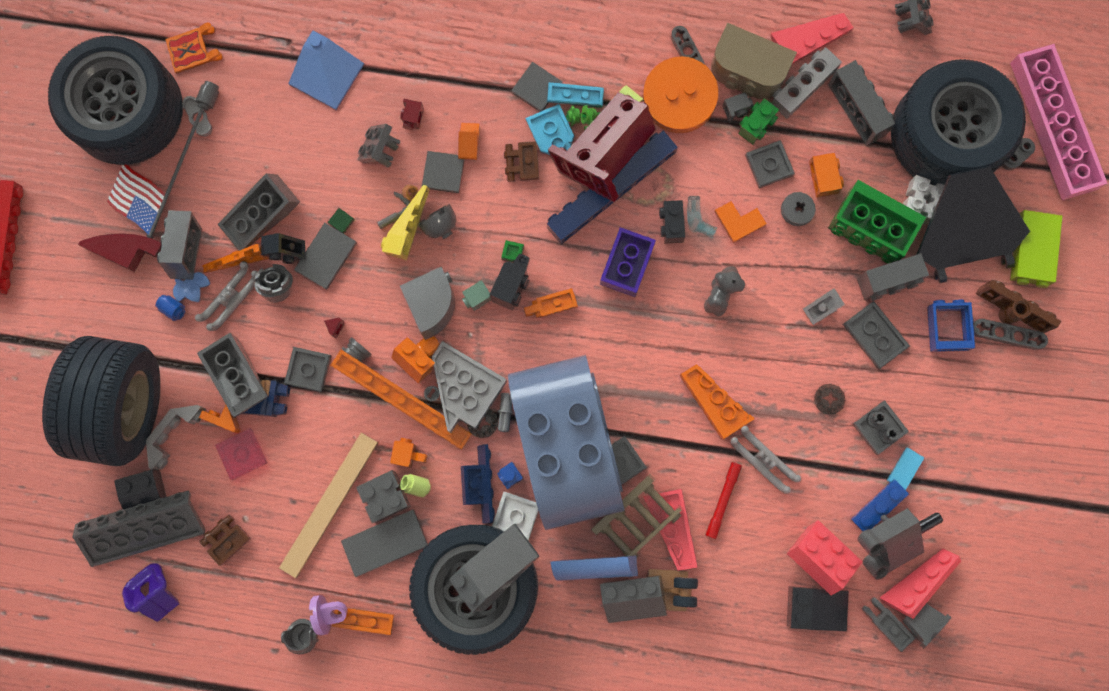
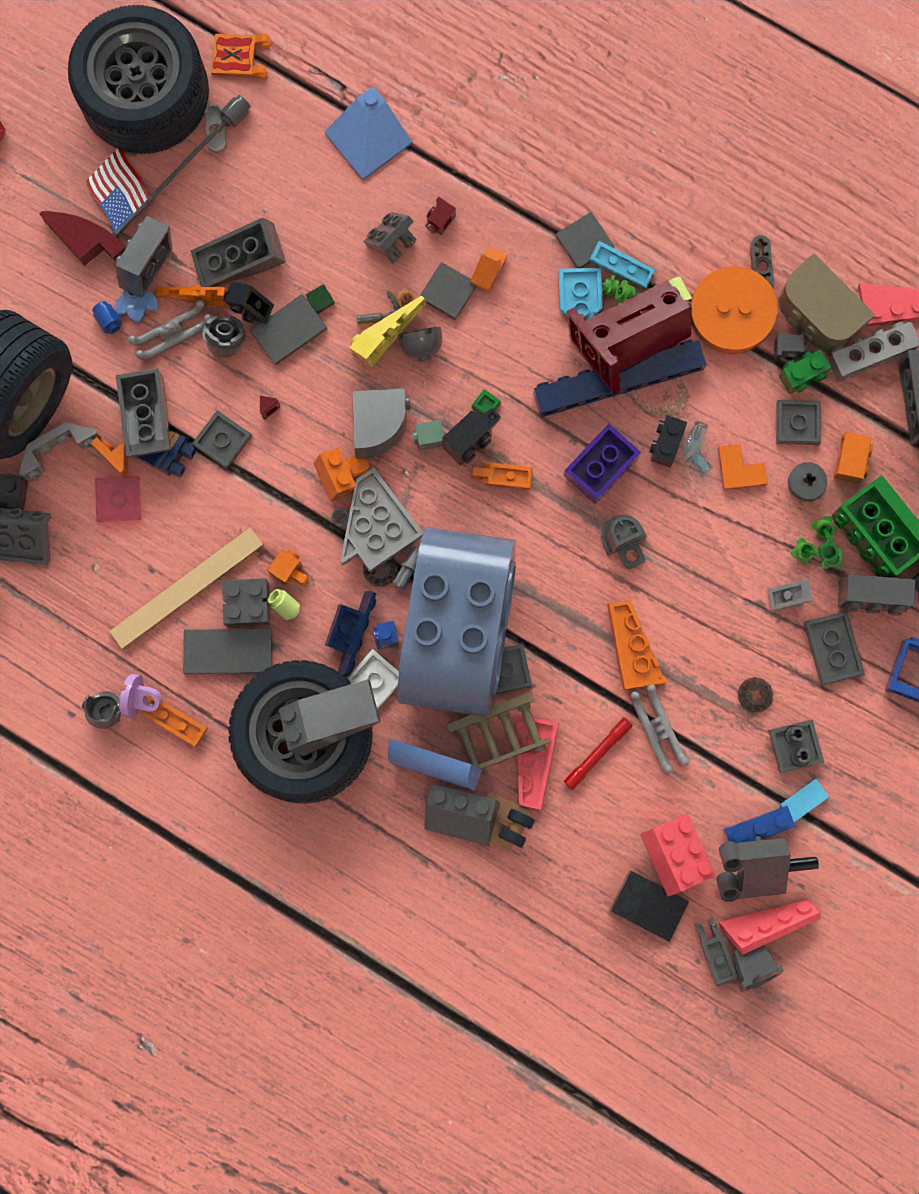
camera: 20 degrees right, 0 degrees up
reddish brown plate [199,515,251,566] -> none
orange tile [330,350,472,450] -> none
dark grey wheel [341,337,372,362] -> none
reddish brown plate [504,141,539,182] -> none
dark grey animal [704,266,745,316] -> none
none -> dark grey container [601,515,647,569]
none -> bright green plant [791,515,843,569]

